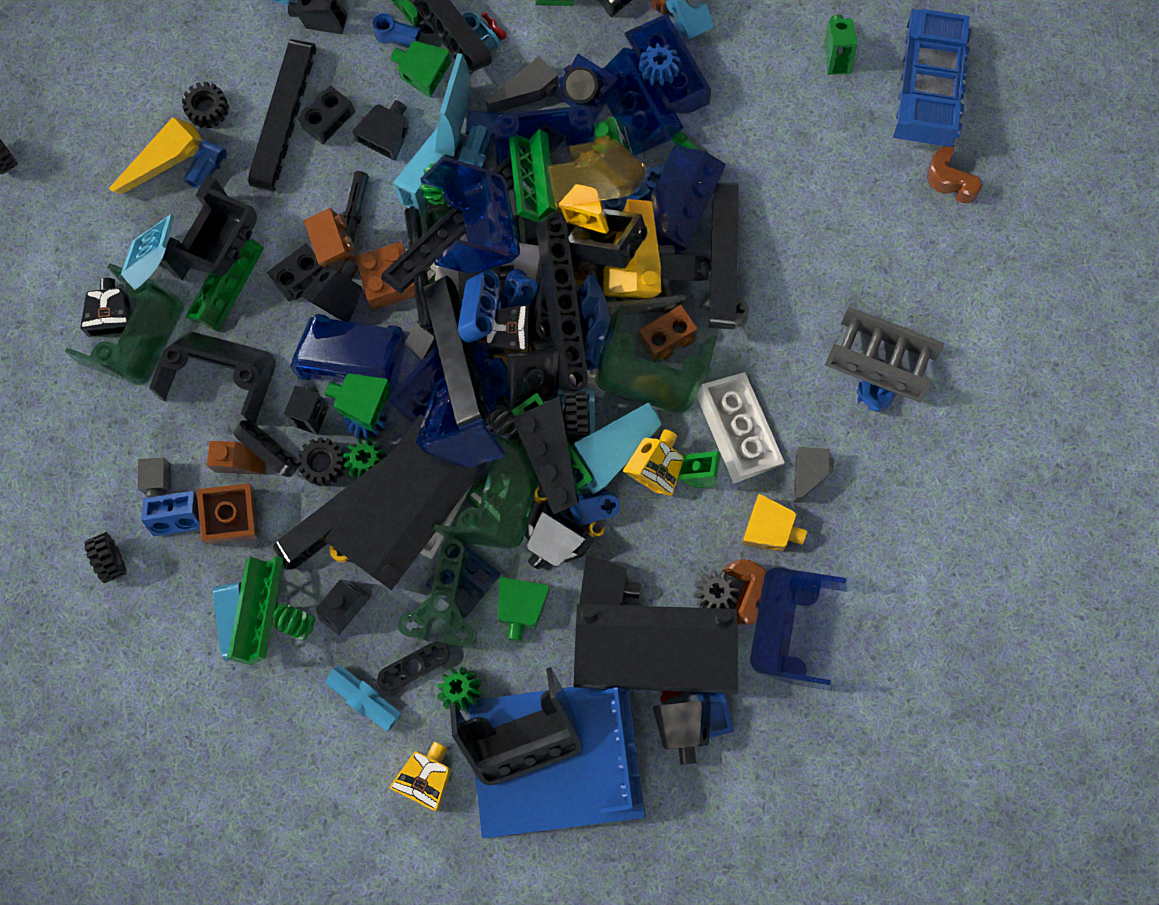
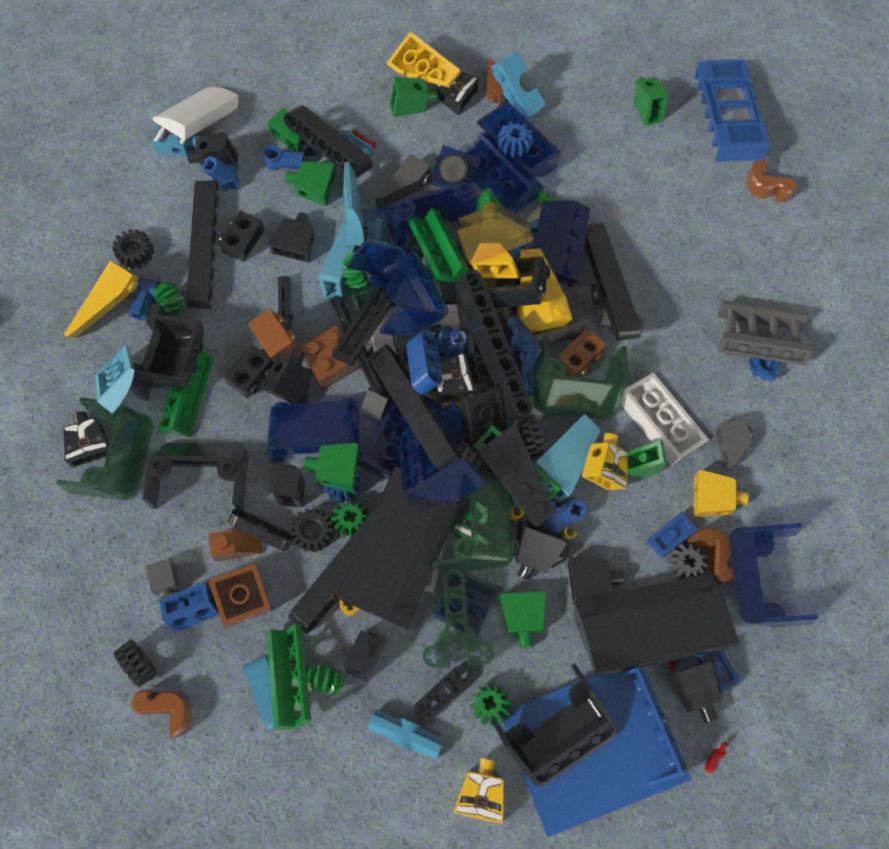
camera: 20 degrees left, 5 degrees down
none -> dark orange animal [131,689,192,738]
none -> green gear [153,281,187,317]
none -> blue piece [202,156,240,192]
none -> blue plate [646,512,697,559]
none -> red piece [704,742,728,773]

